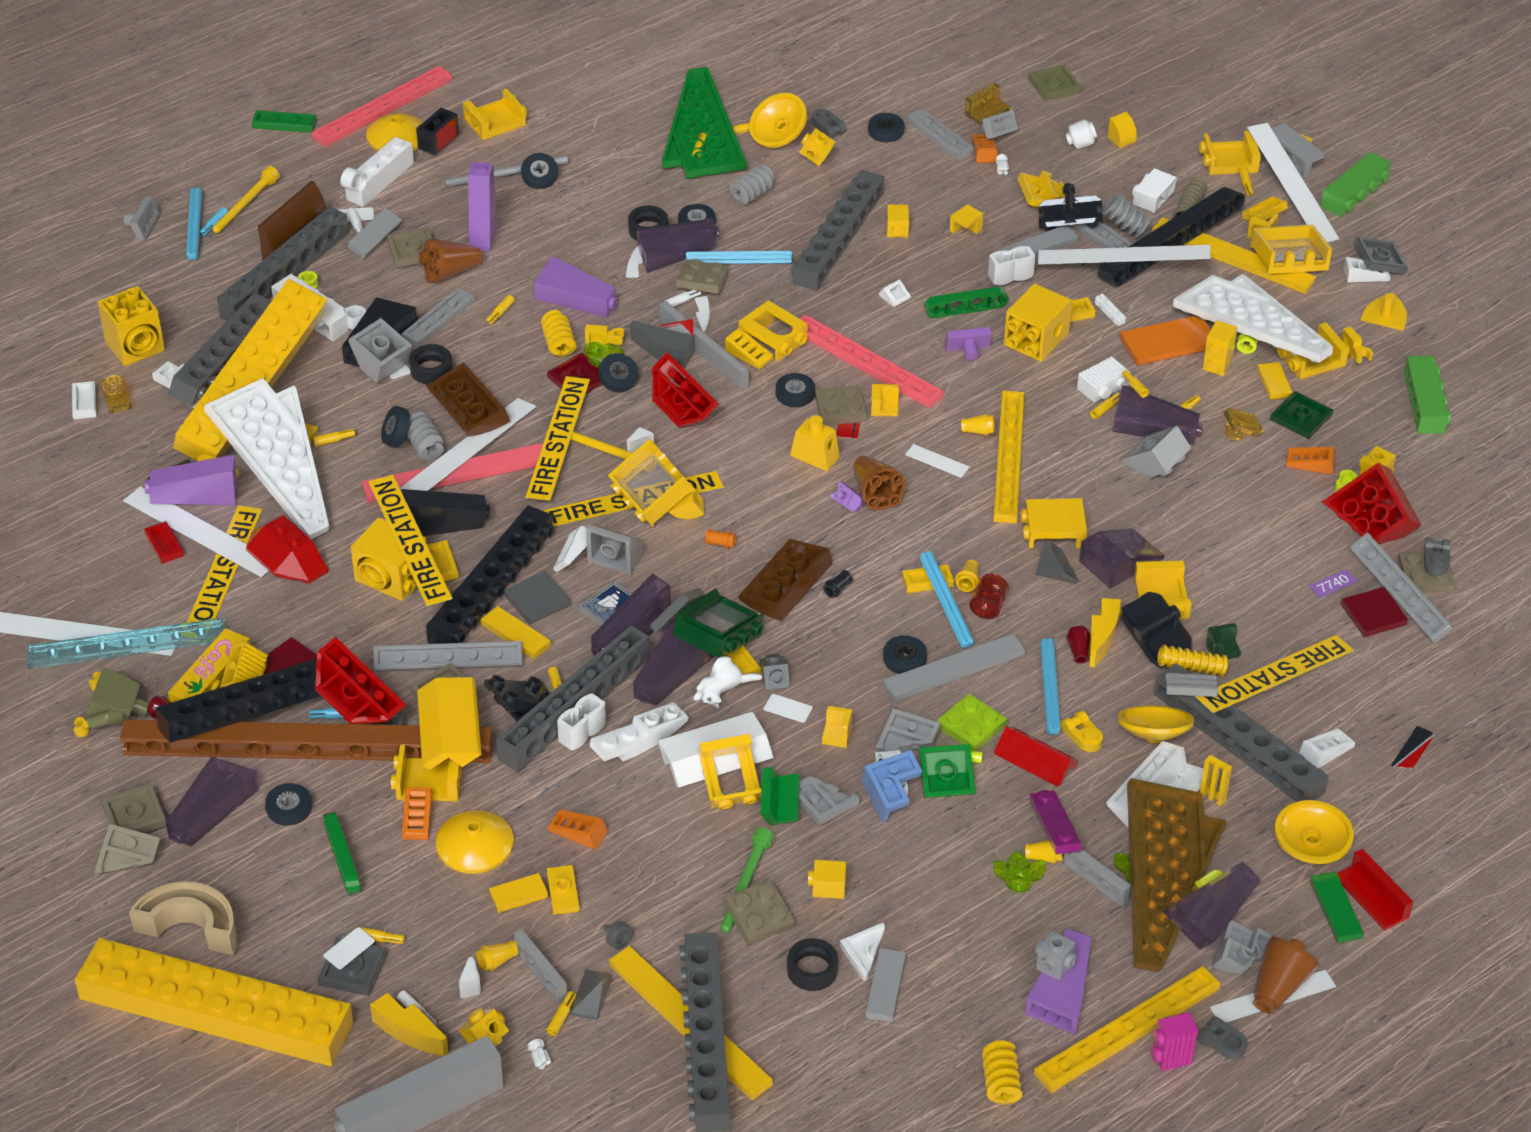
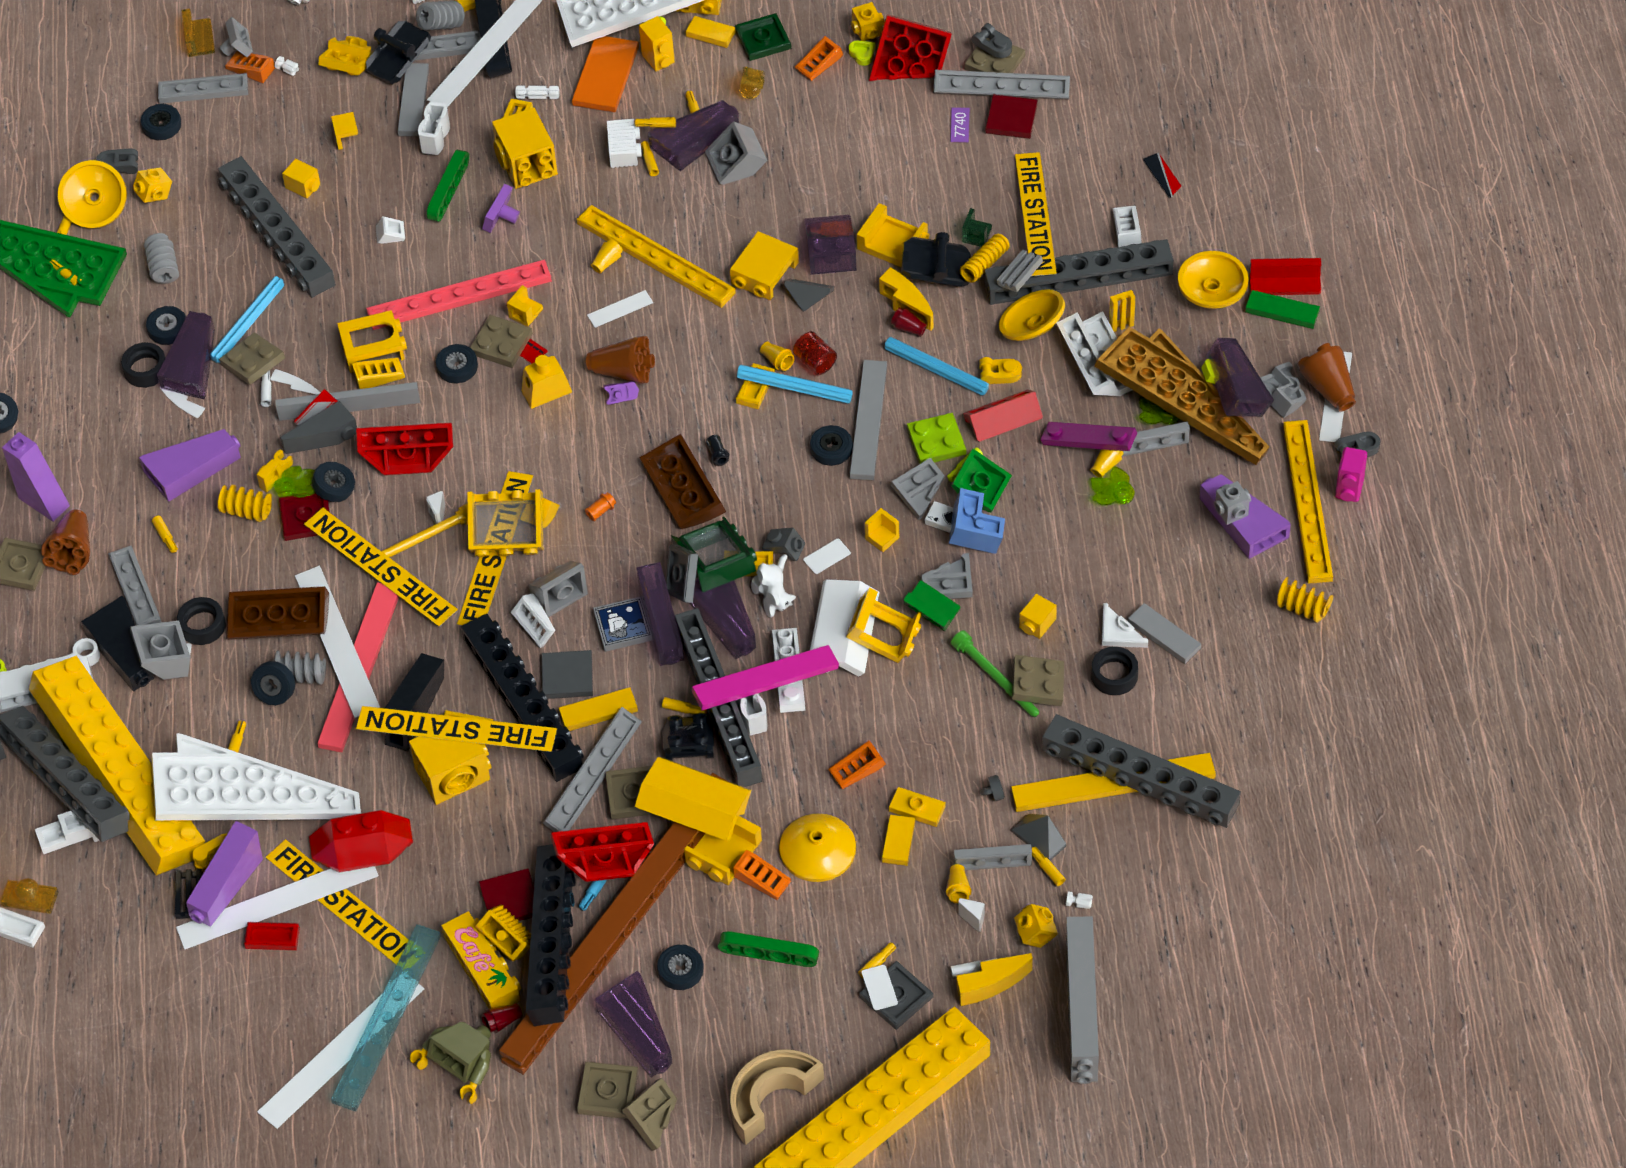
camera: 55 degrees left, 10 degrees up
none -> dark pink tile [692,645,839,710]

